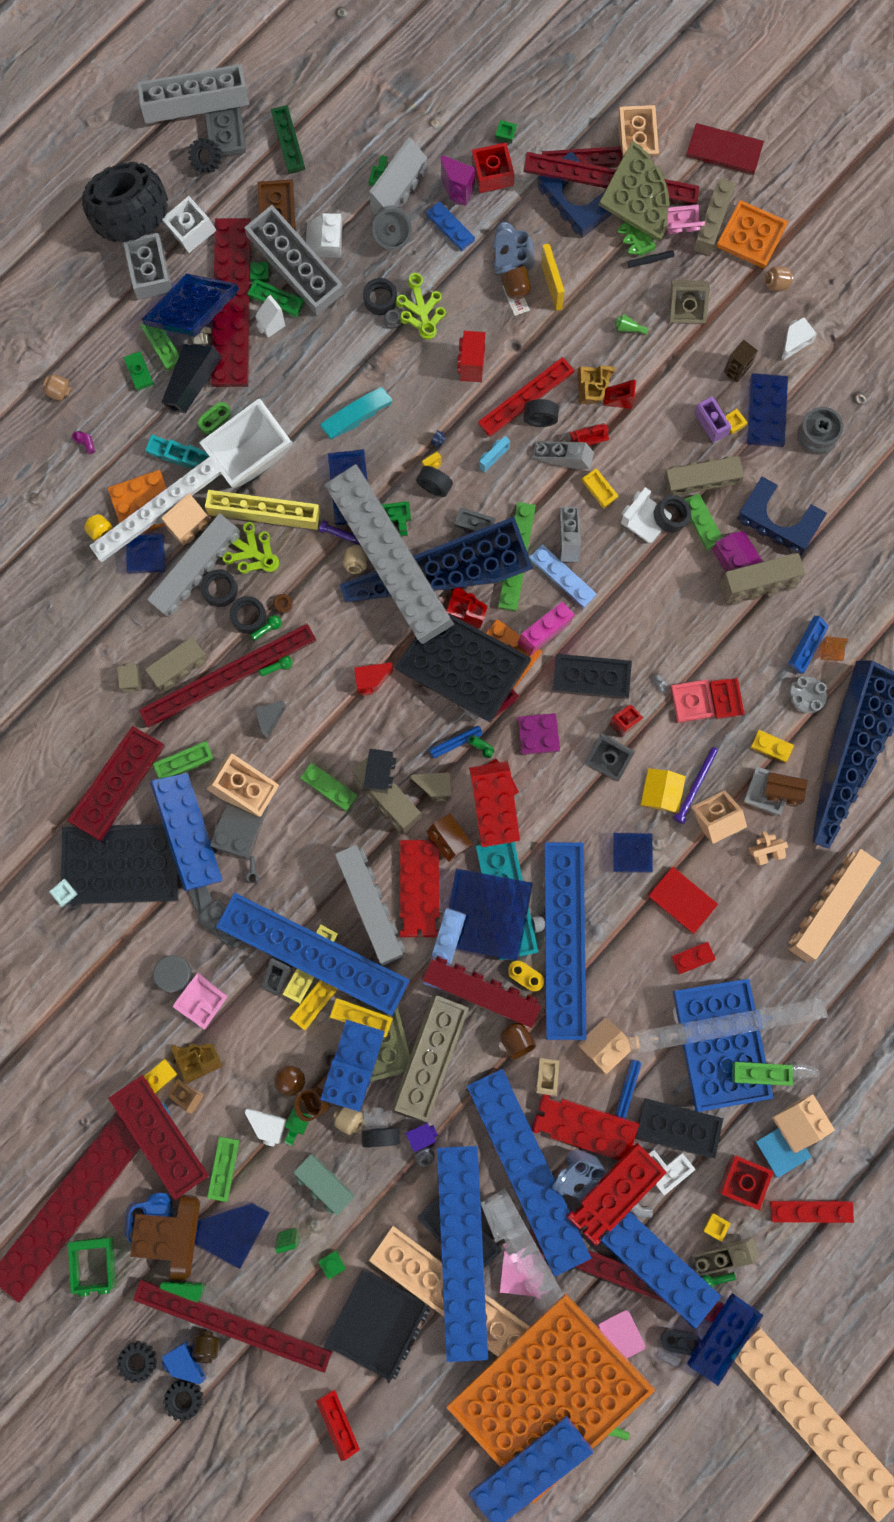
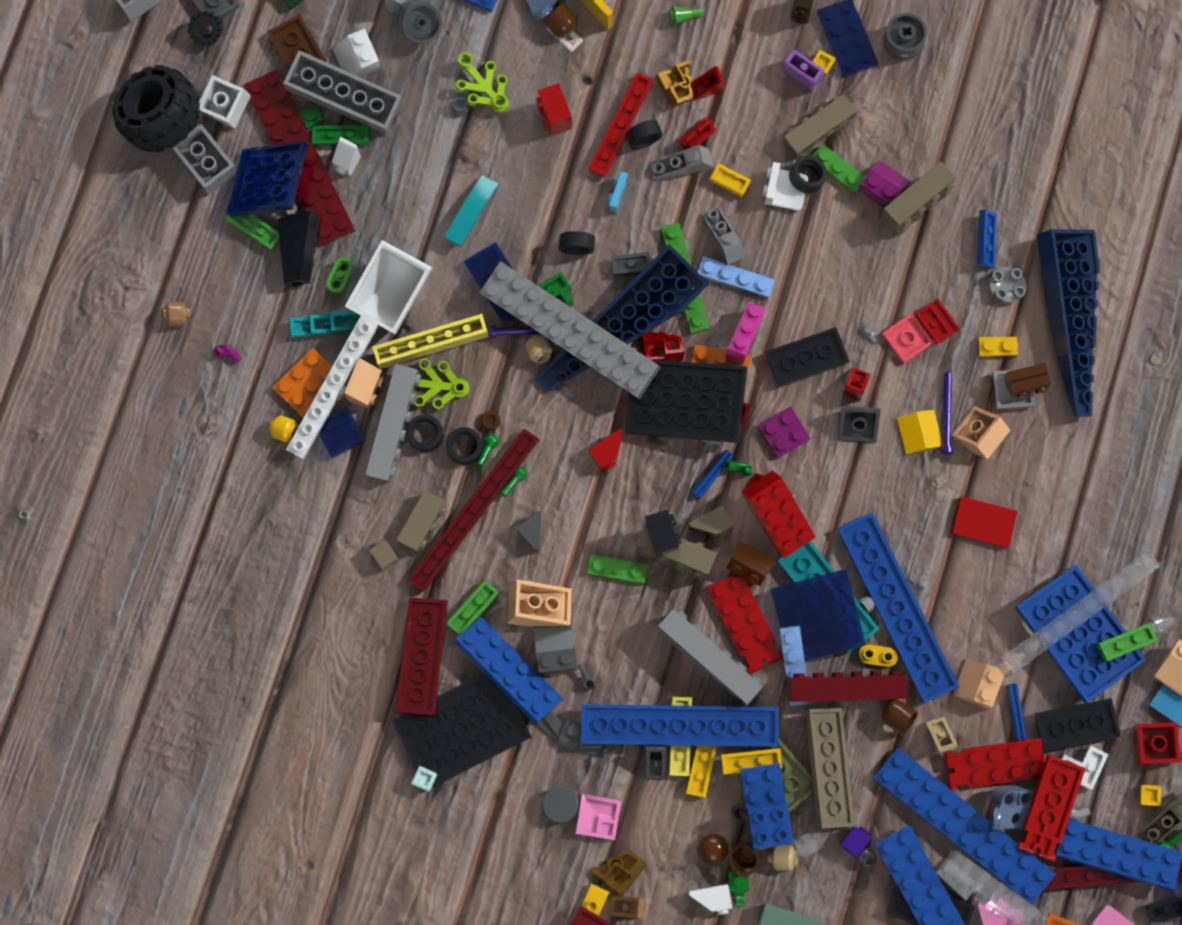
camera: 25 degrees left, 0 degrees up
green plate [124,351,154,391] -> none
black tyre [361,1127,400,1148] -> none
black tyre [363,278,397,315] -> none
yellow plate [422,451,442,469] -> none
dark blue plate [430,430,446,447] -> none
clear blue plate [613,833,653,873] -> none
red plate [671,942,716,975] -> none
dark blue arch [737,476,827,555] -> none
light nougat hips [748,831,788,865] -> none
light nougat brick [788,849,881,963] -> none
clear orange panel [821,636,848,661] -> none

